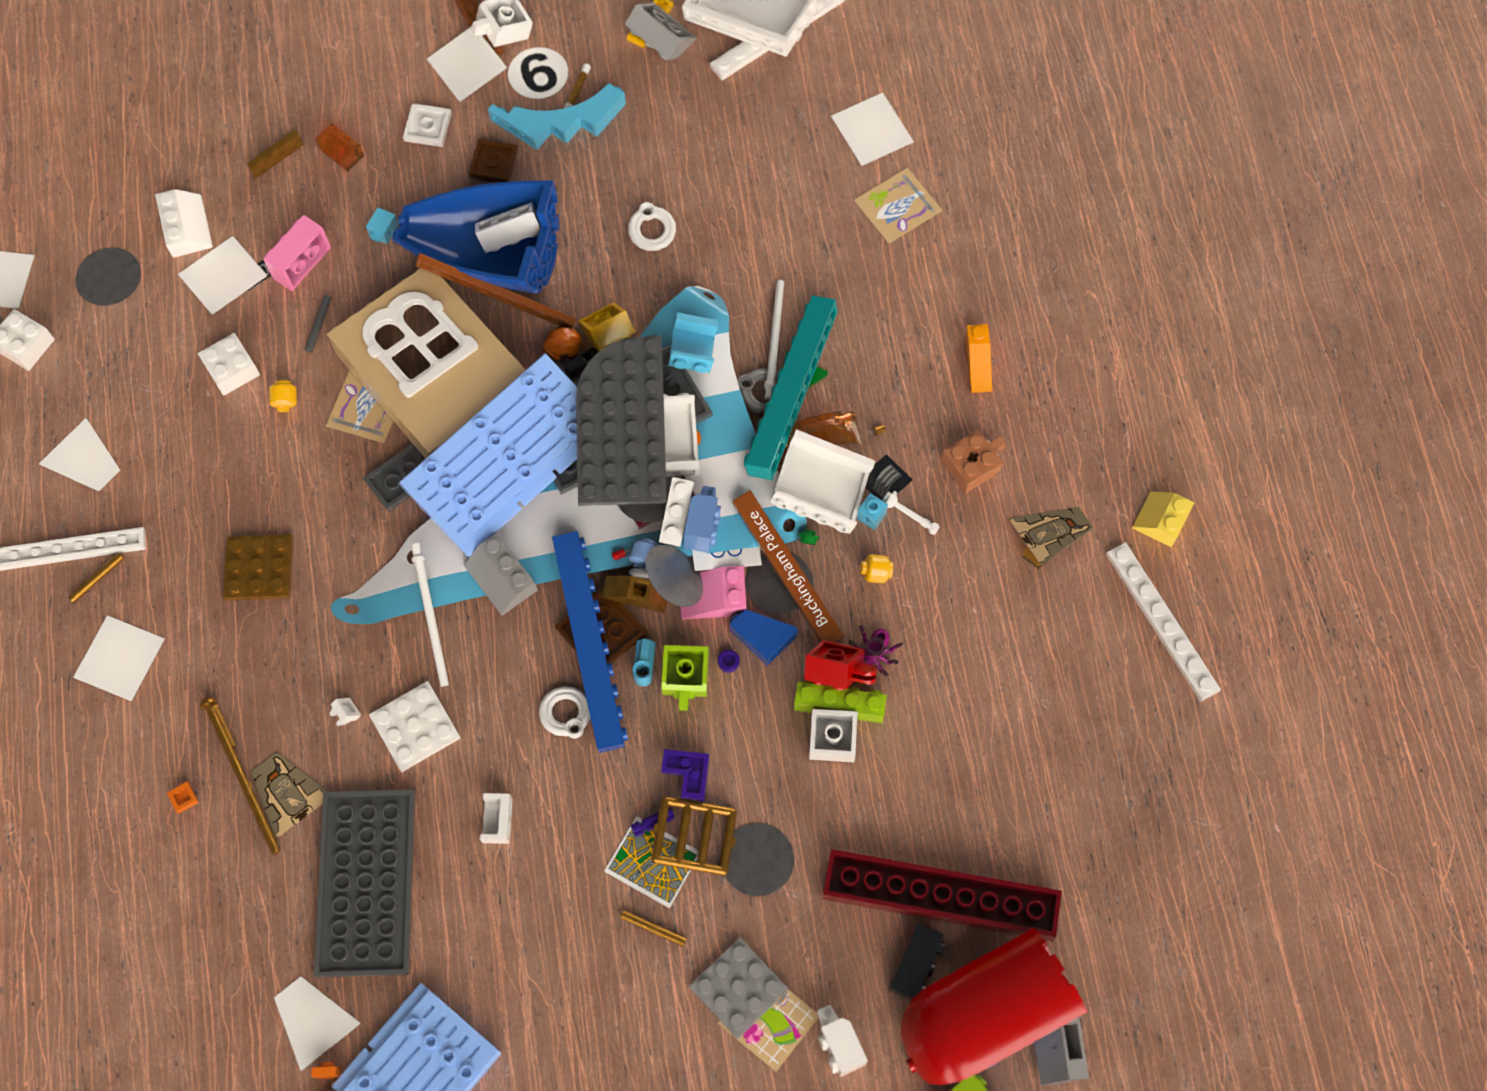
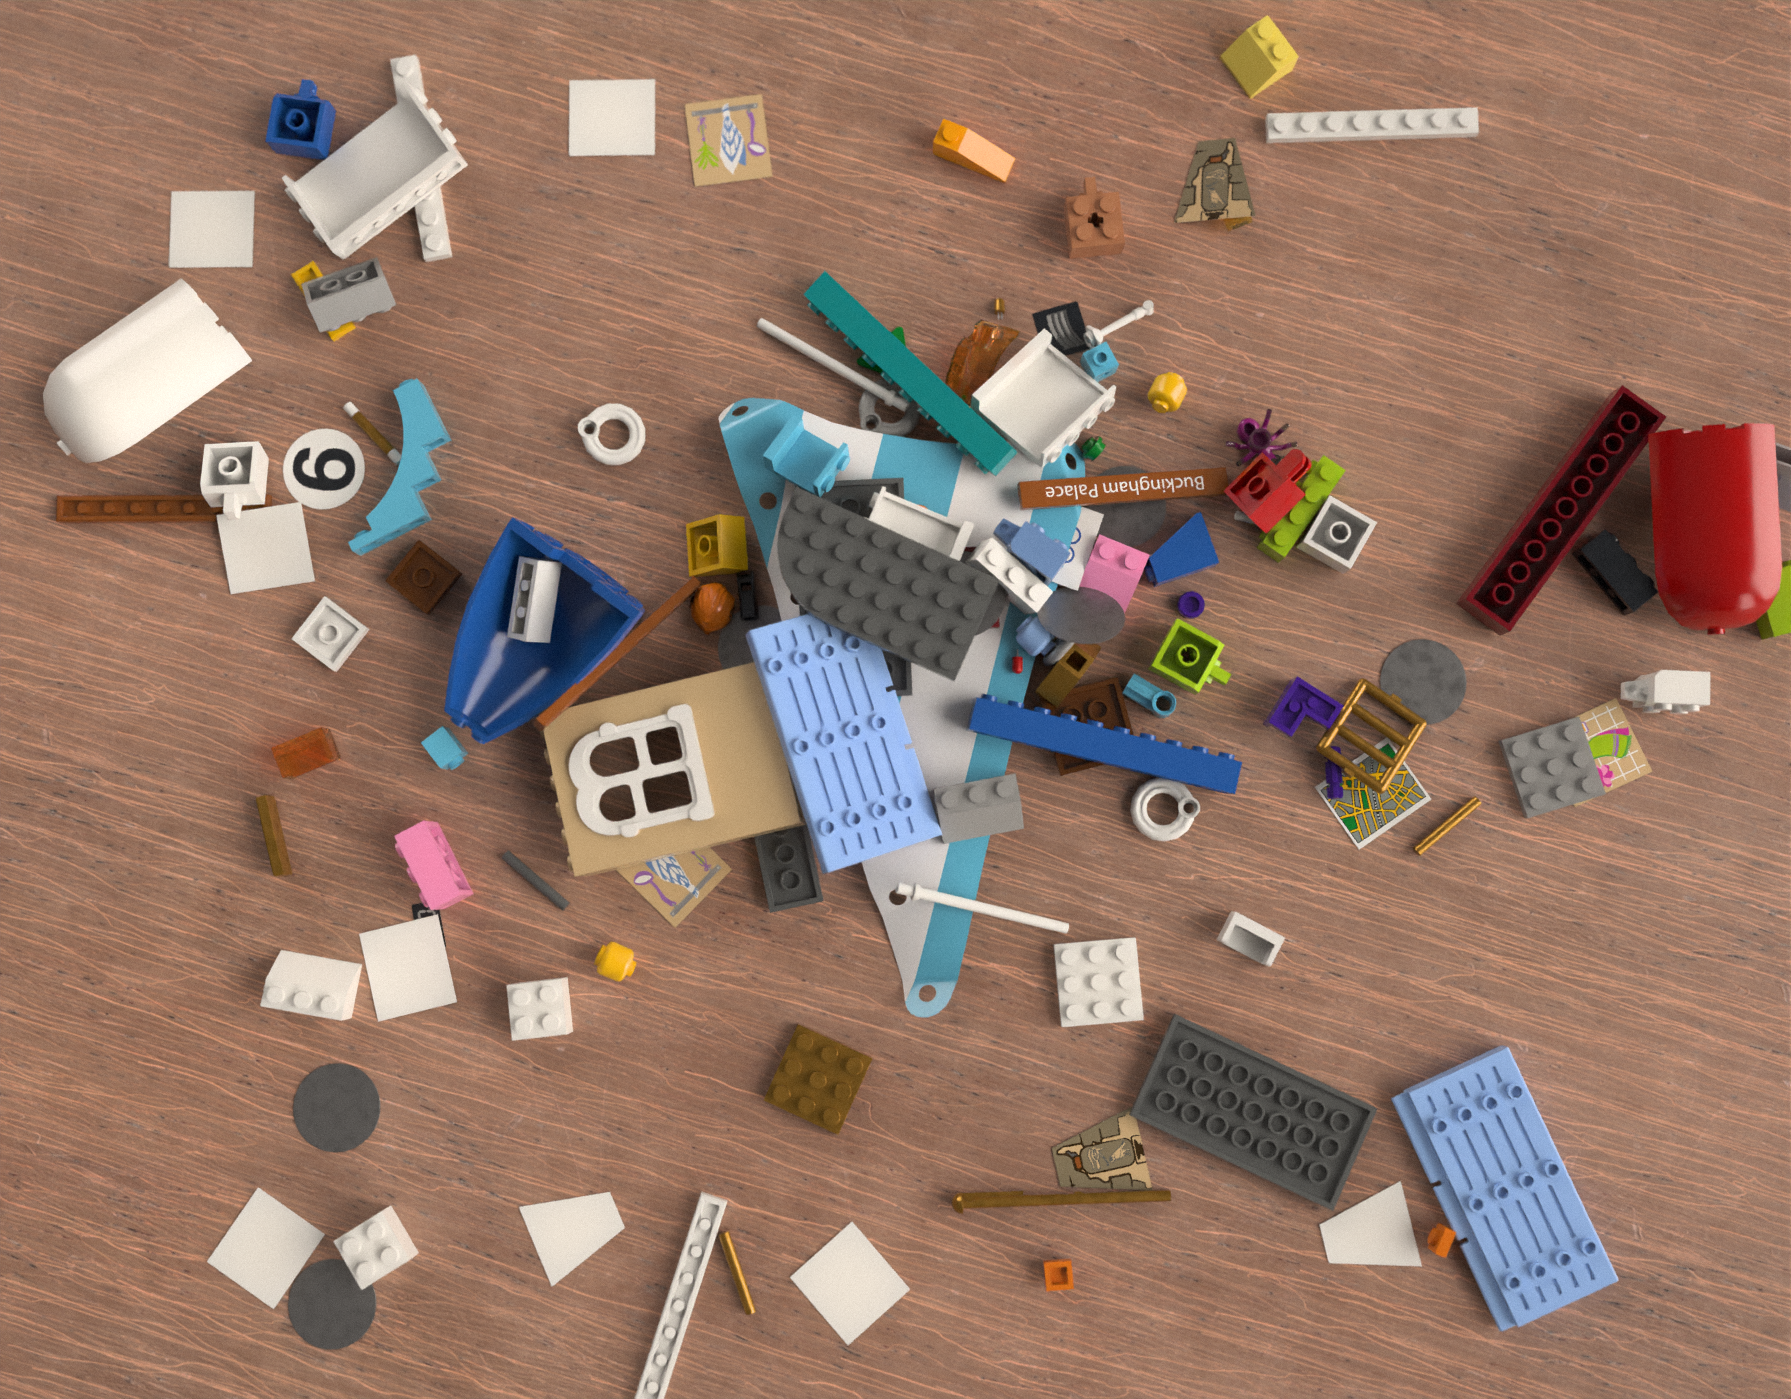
camera: 60 degrees left, 15 degrees up
white tile [330,698,361,726] -> none

